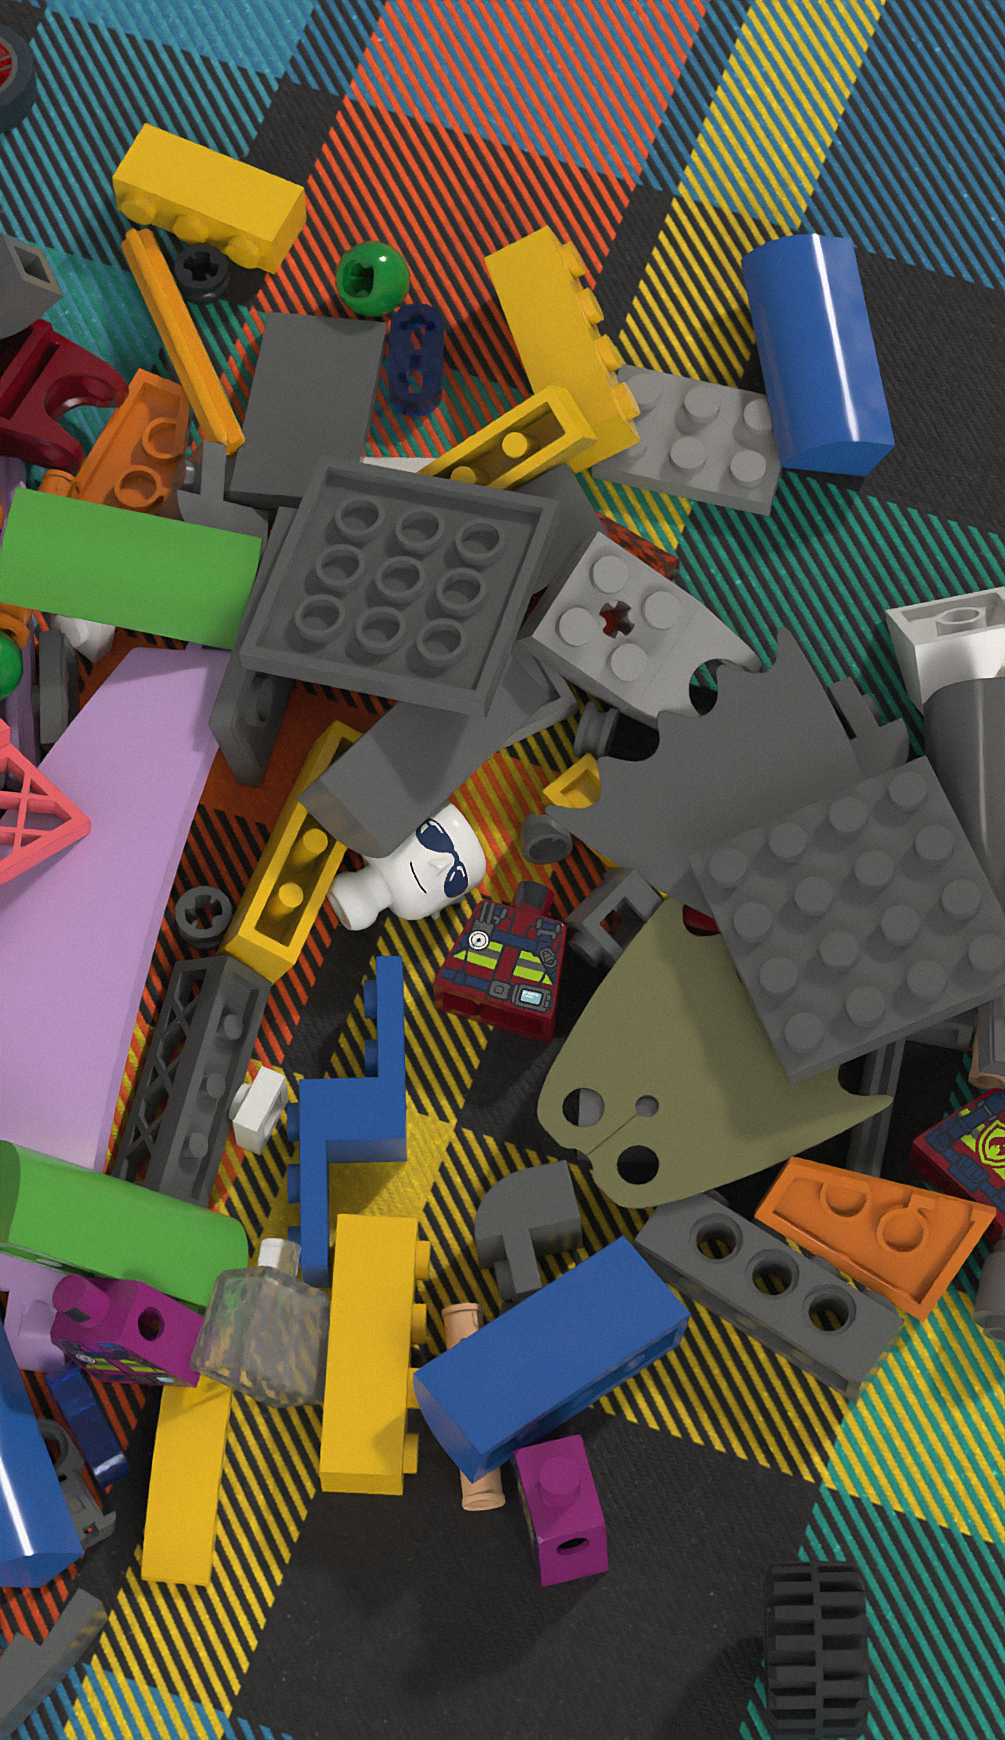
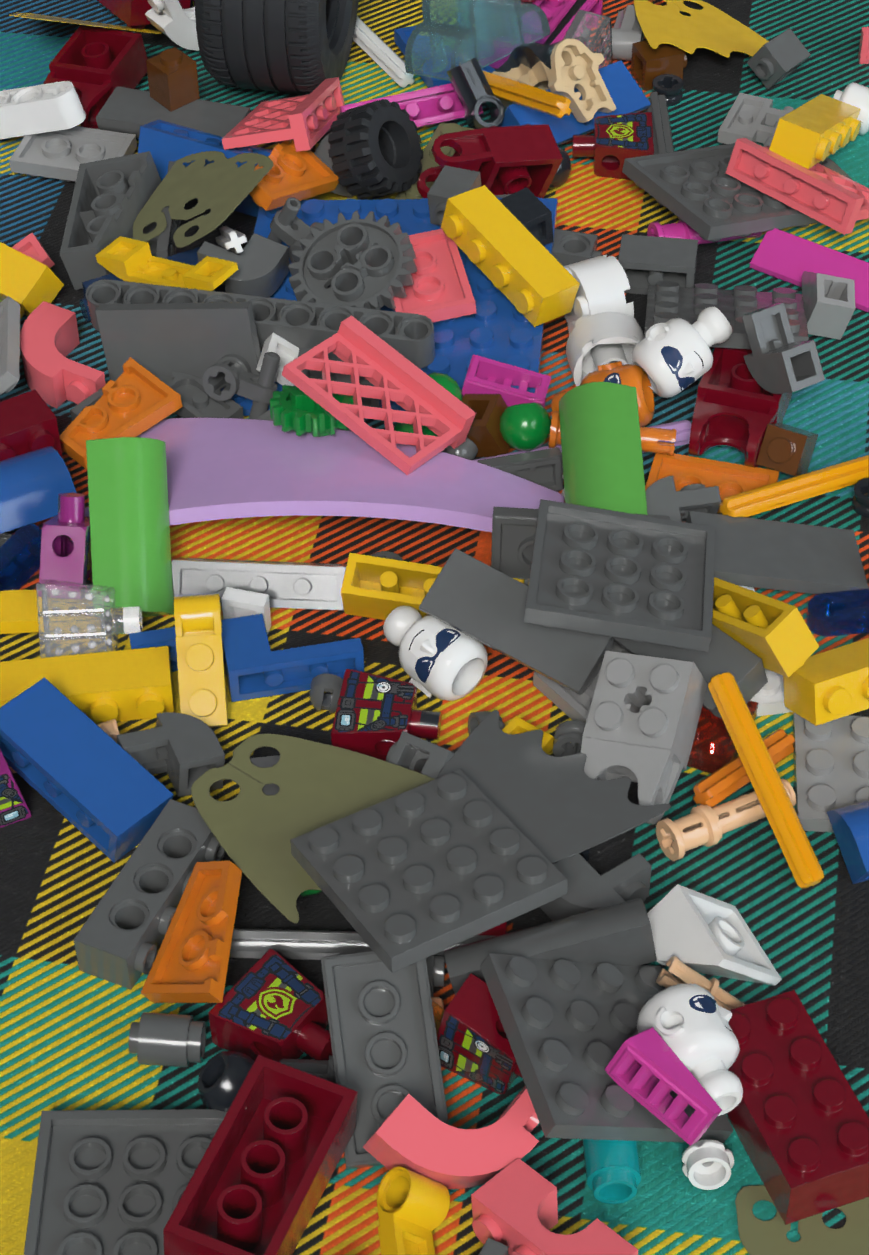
camera: 80 degrees right, 20 degrees down
none -> yellow plate [174,594,228,727]
none -> dark grey hinge [309,674,343,713]
none -> light nougat pin [656,779,796,861]
none -> orange axle [693,729,795,808]
none -> light orange axle [708,672,824,889]
none -> reddish brown brick [756,422,818,476]

